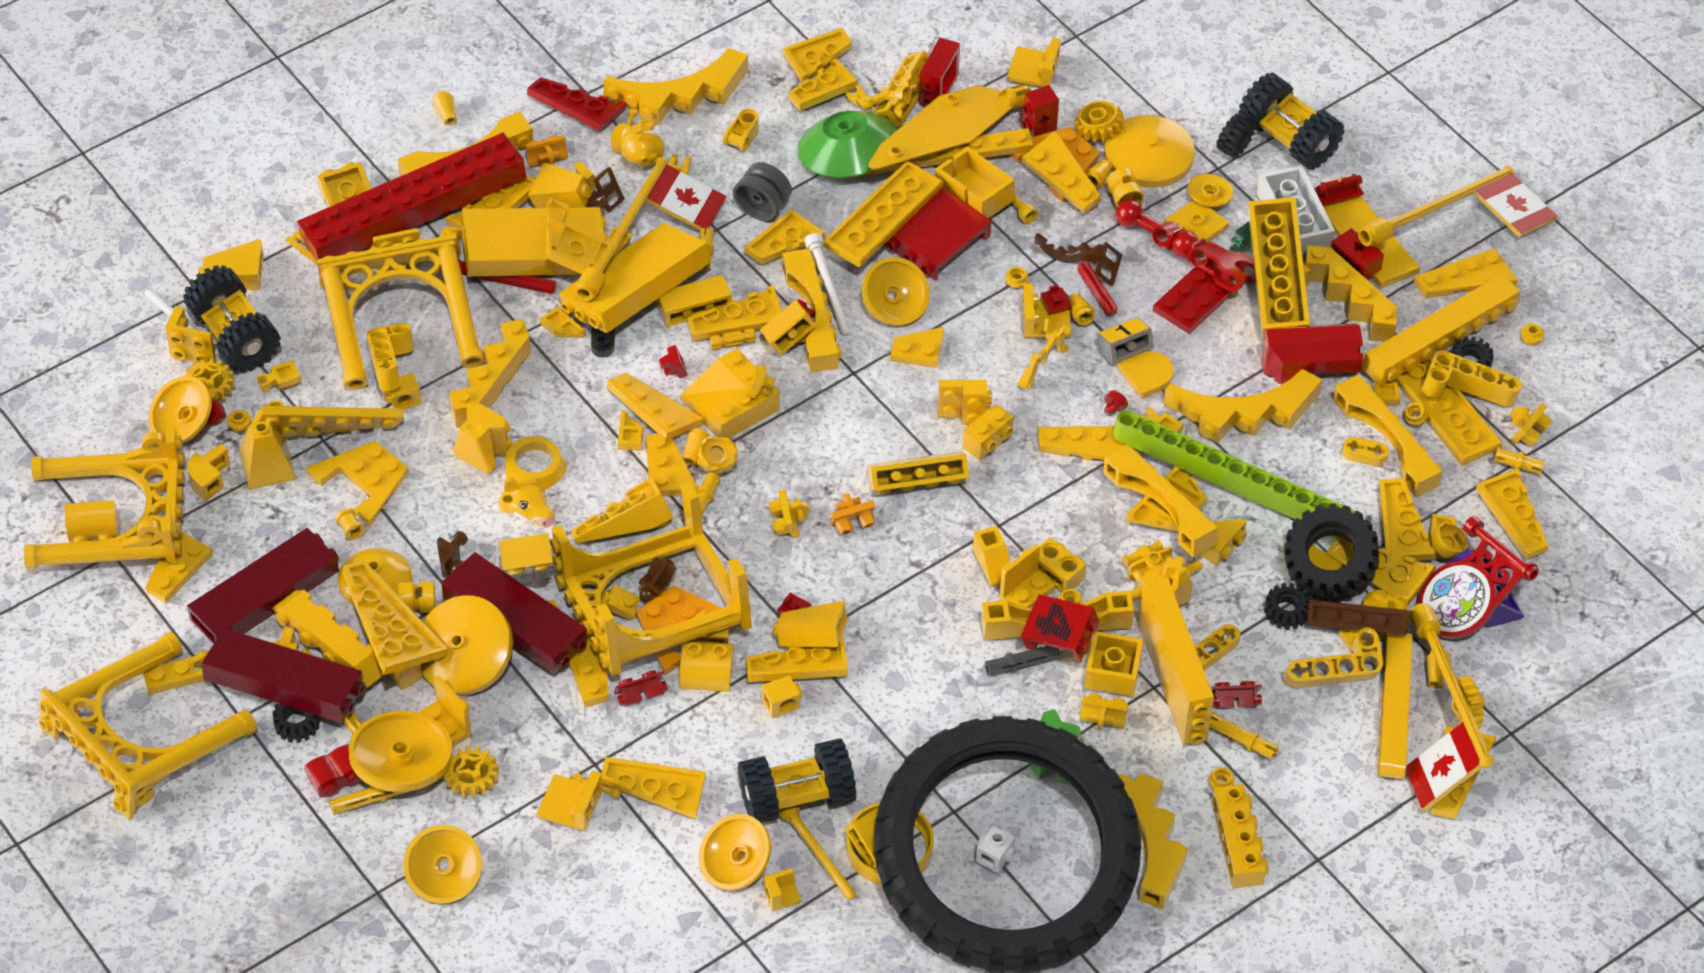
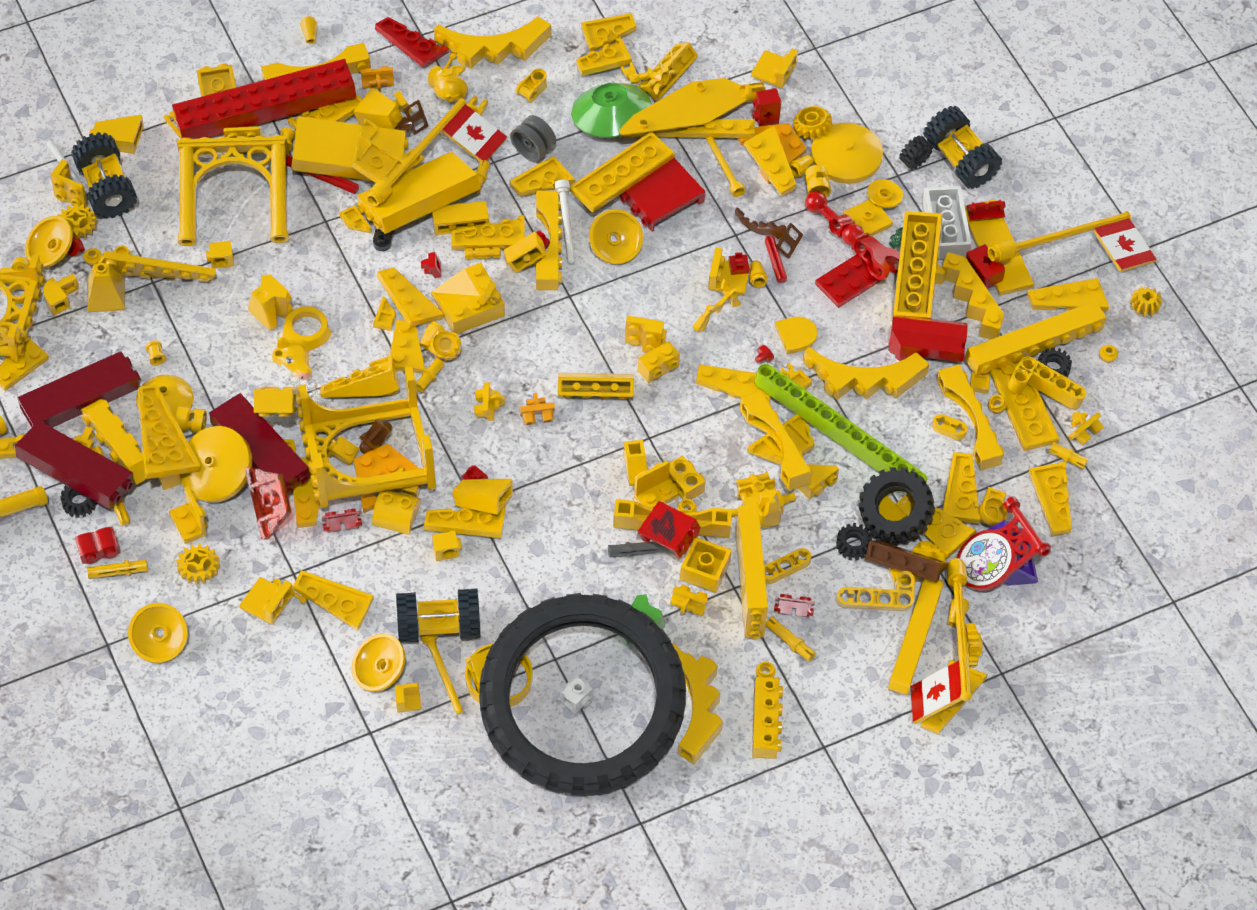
camera: 10 degrees right, 5 degrees up
yellow plate [257,360,302,392] -> none
yellow wing [306,441,409,527] -> none
yellow dish [349,711,452,792] -> none
yellow beam [367,323,414,391] -> none
reddish brown piece [437,531,468,578] -> none
yellow brick [449,319,531,428] -> none
yellow wing [890,327,944,368] -> none
red window [919,37,960,106] -> none
yellow piece [935,147,1016,218] -> none
yellow plate [1005,266,1029,288] -> none
light grey brick [1097,317,1154,364] -> none
none -> clear red wing [245,467,292,540]
none -> yellow gear [1130,286,1162,317]

